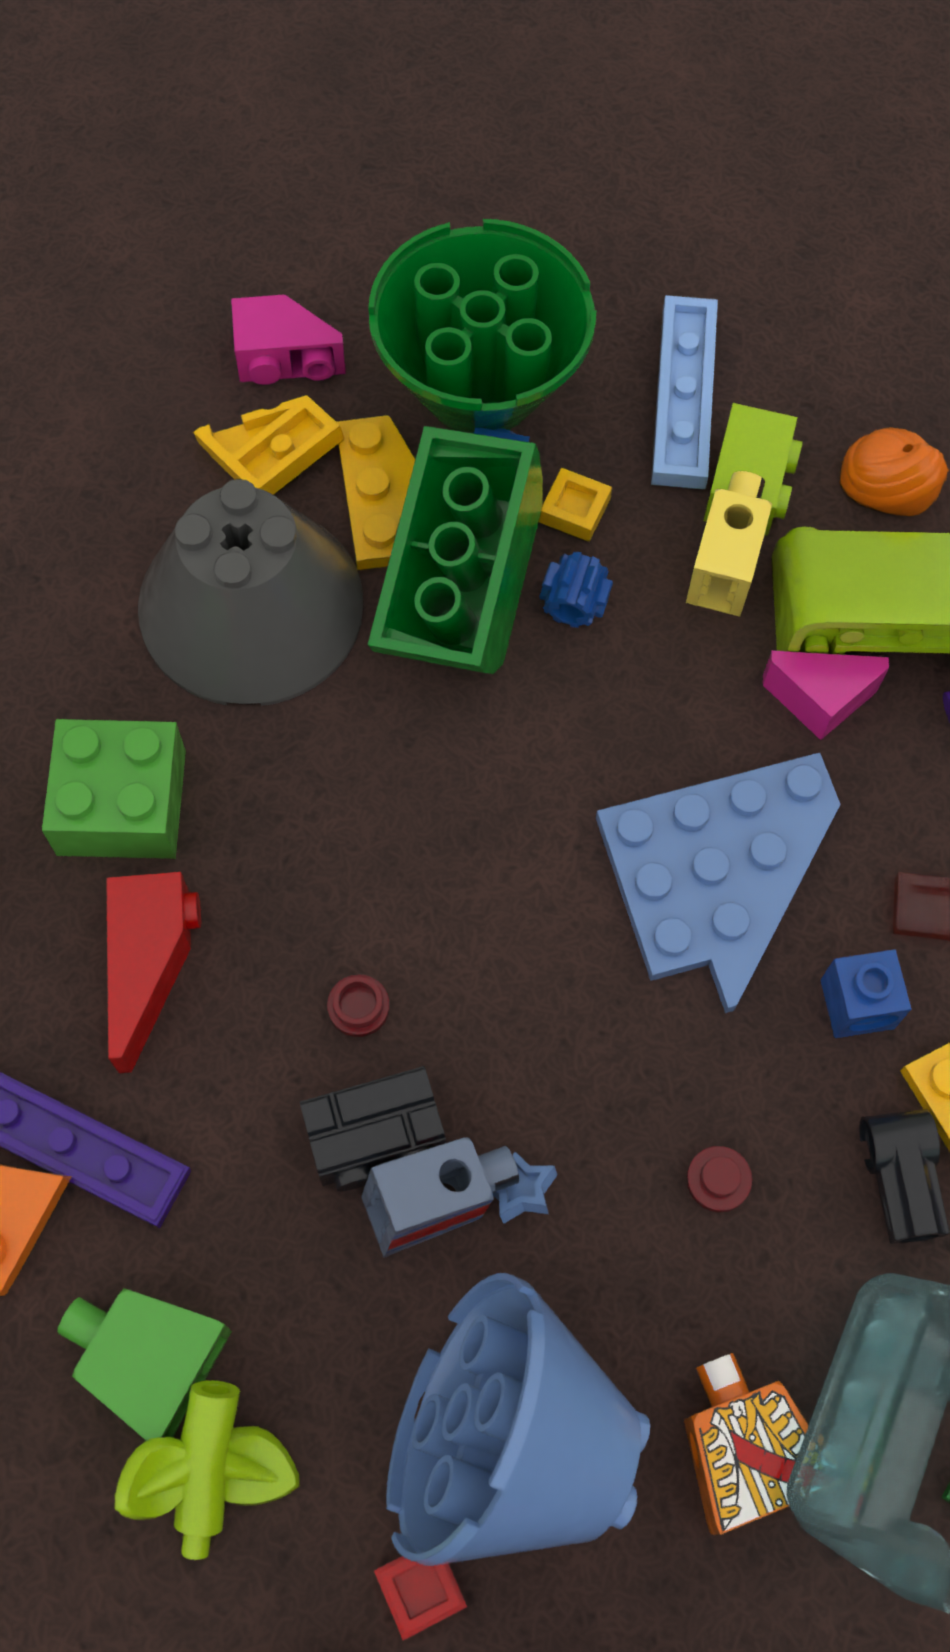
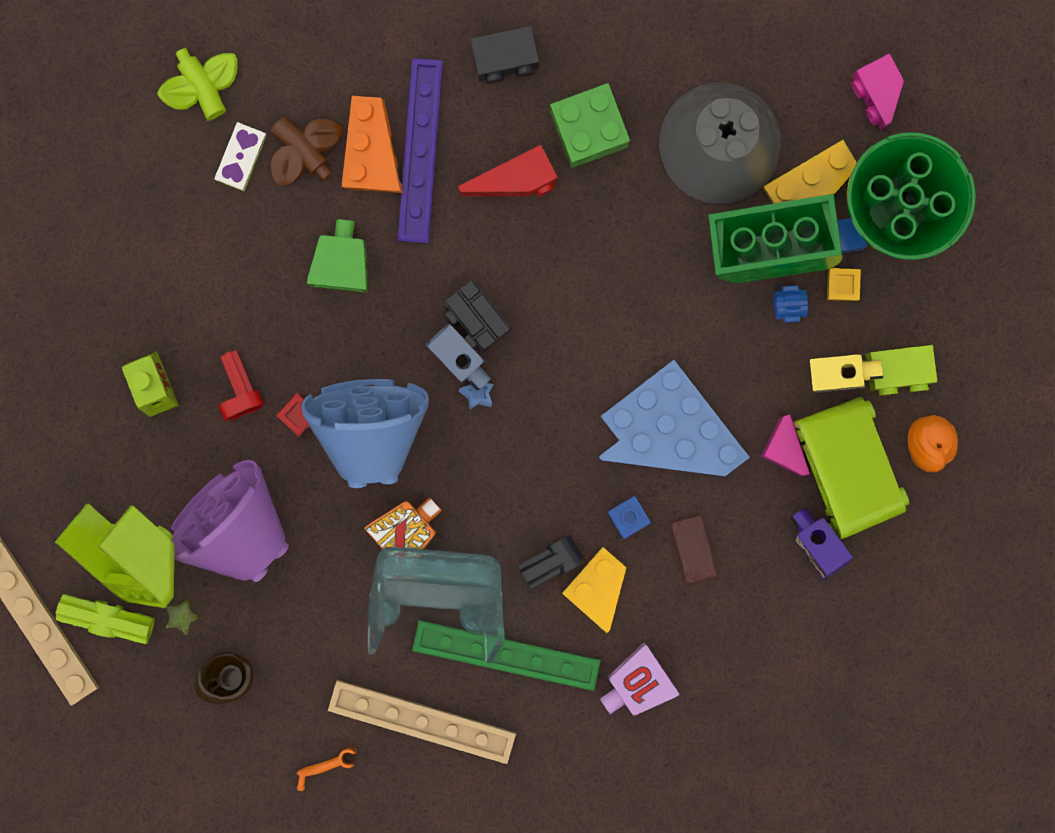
camera: 70 degrees right, 20 degrees up
lime plant [115,1380,300,1560] -> none
yellow wing [193,395,345,495] -> none
dark red plate [327,975,390,1037] -> none
light blue plate [651,295,718,489] -> none
dark red plate [687,1146,752,1212] -> none

